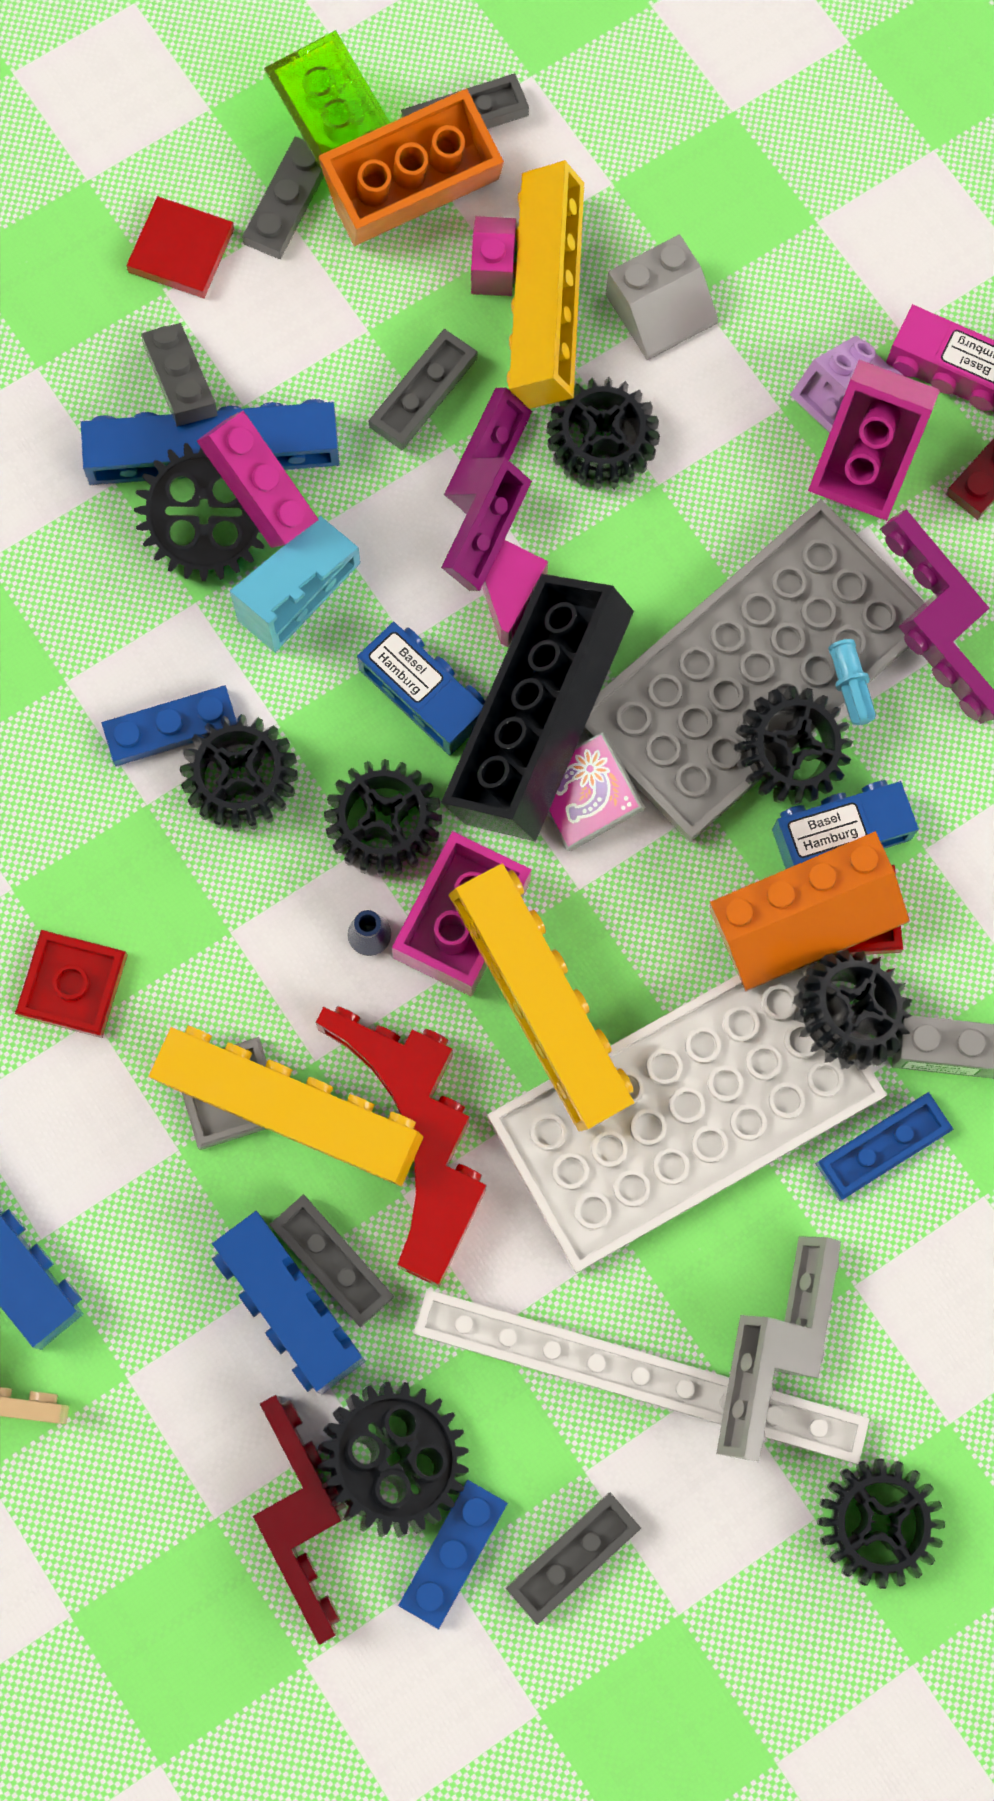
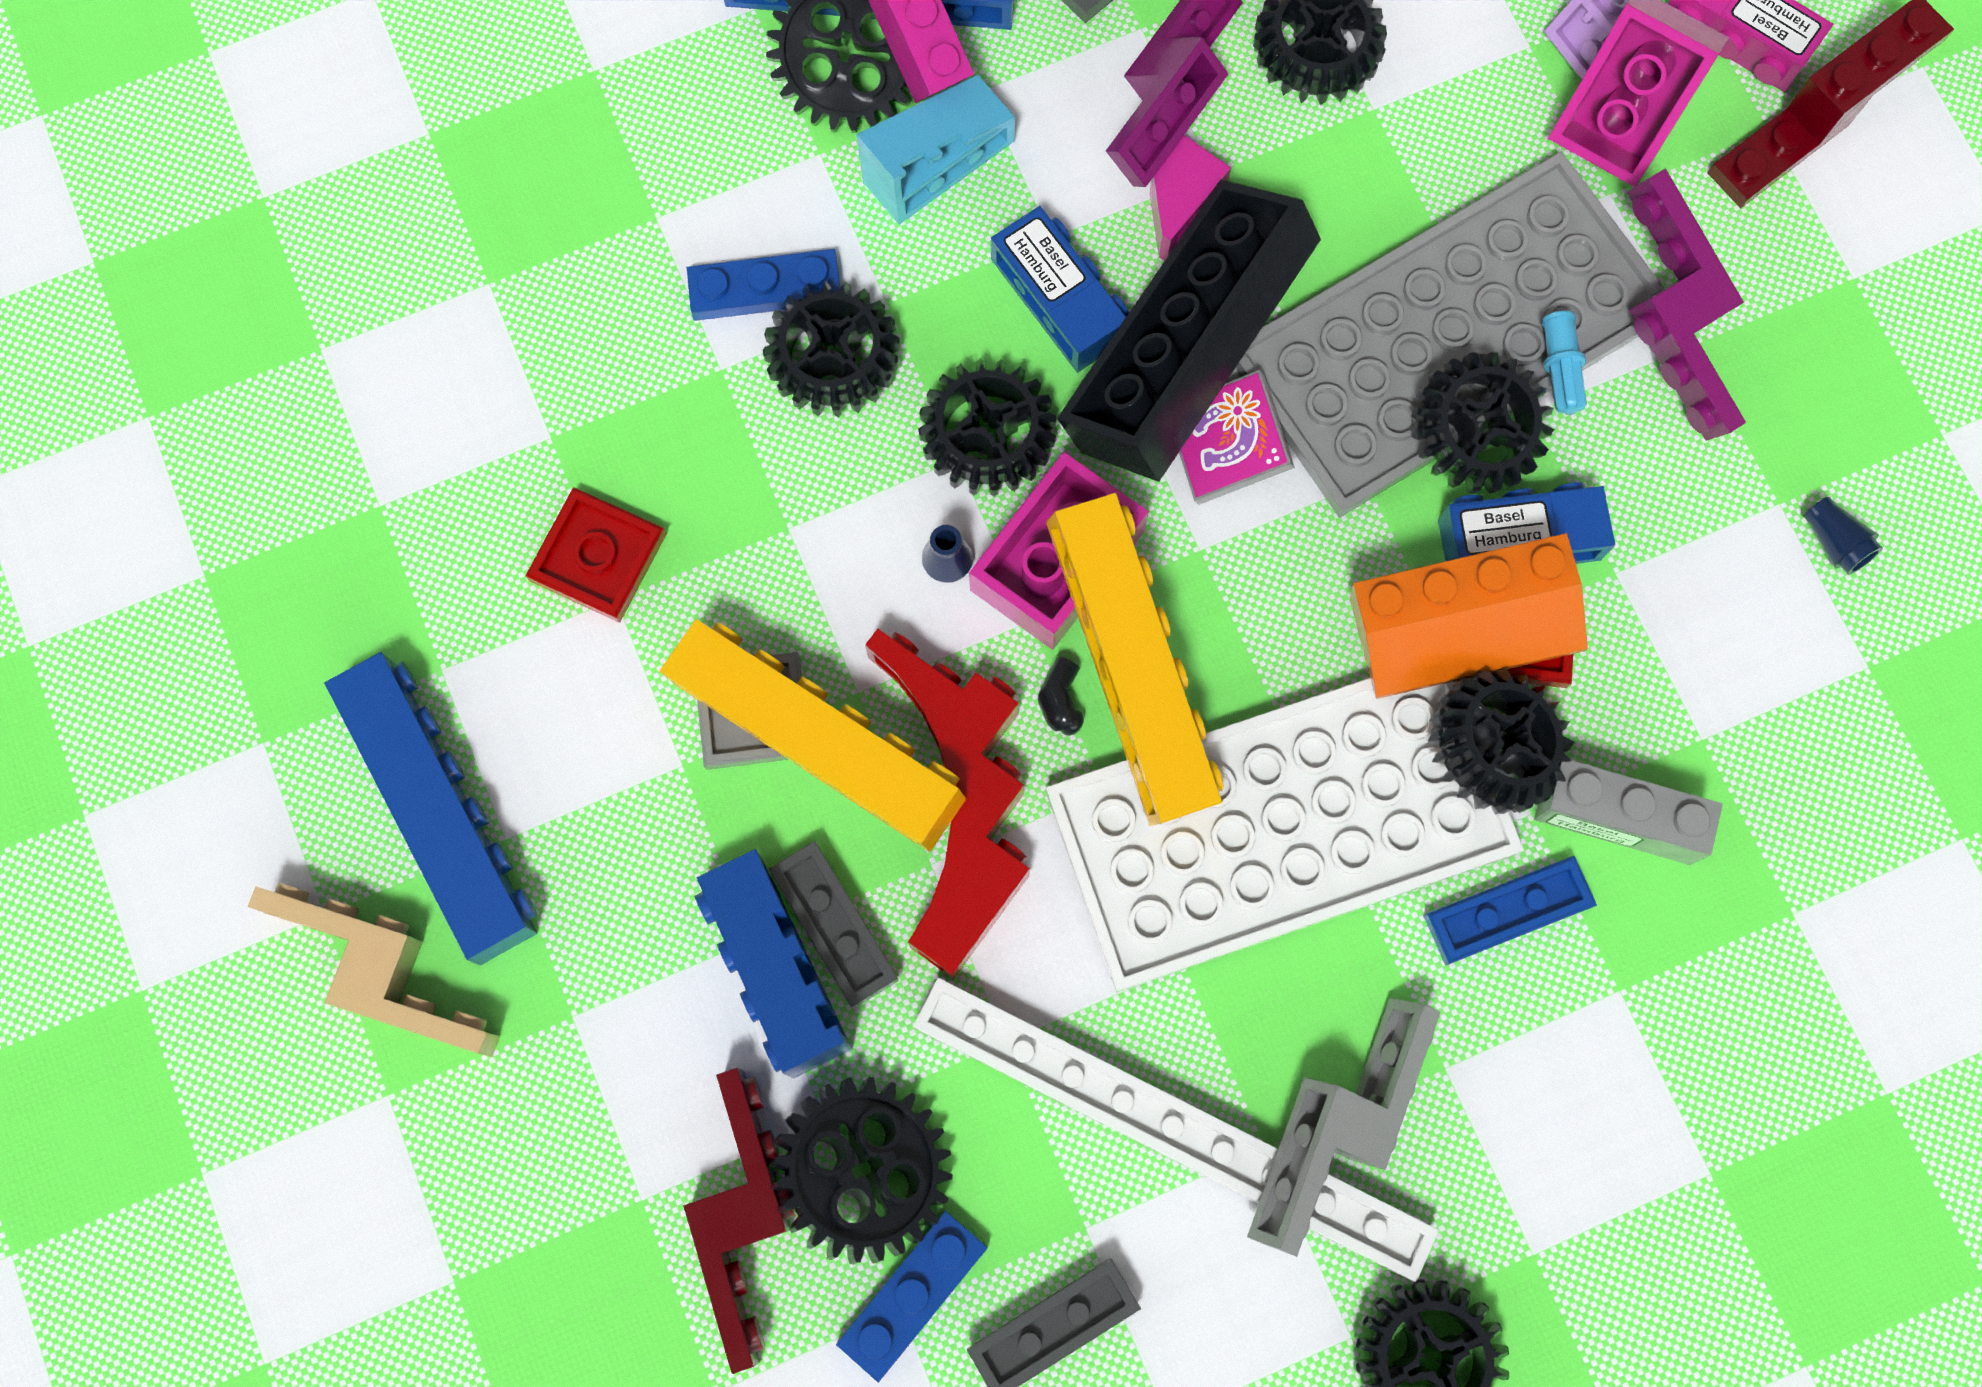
camera: 15 degrees right, 0 degrees up
none -> black arm [1038,656,1084,736]

